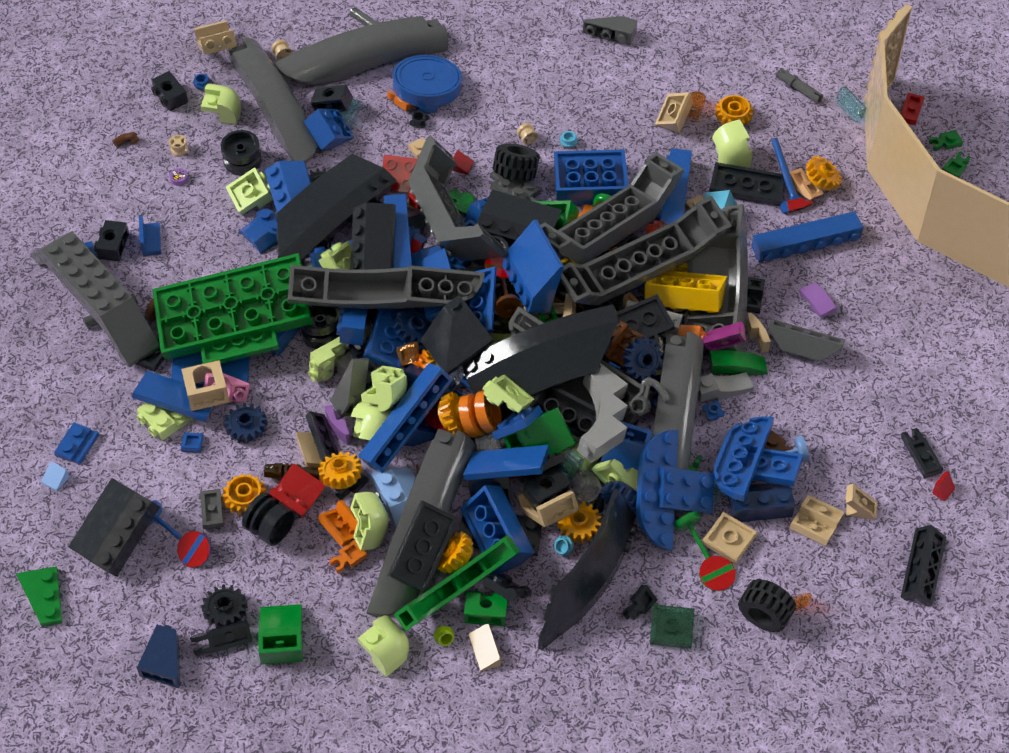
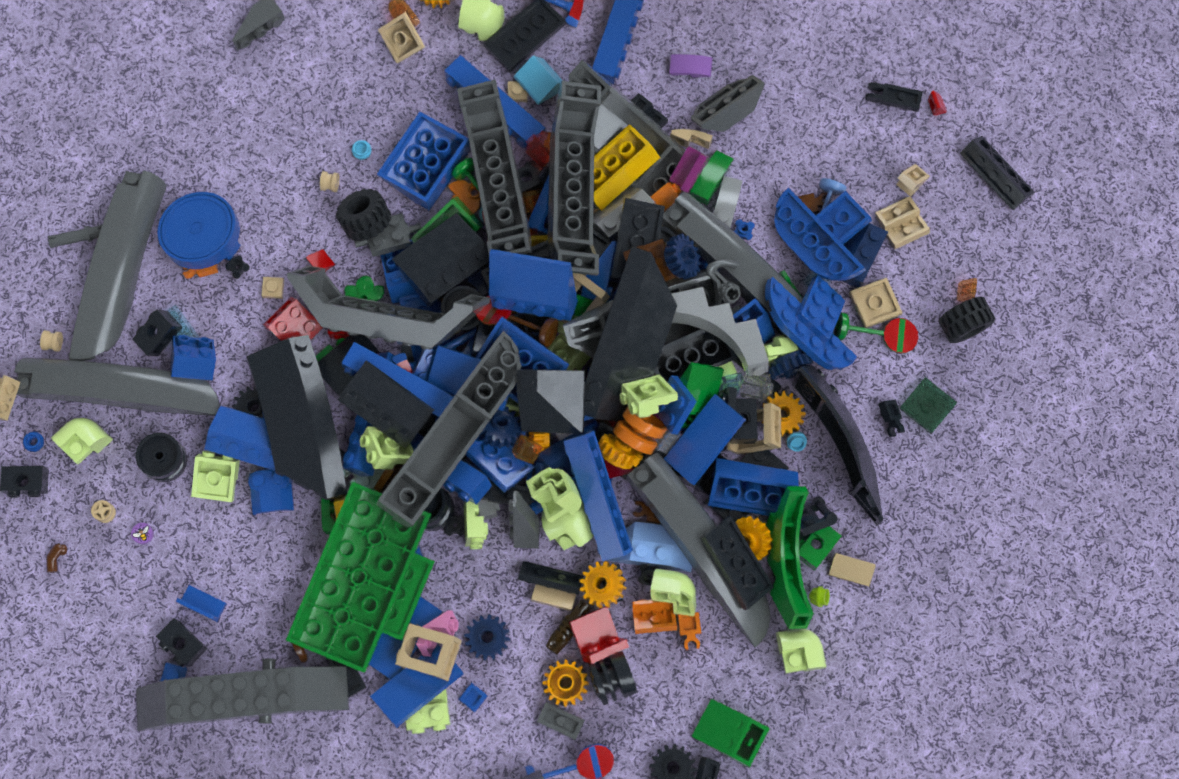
camera: 55 degrees left, 20 degrees up
medium lavender slope [324,405,353,445] -> none

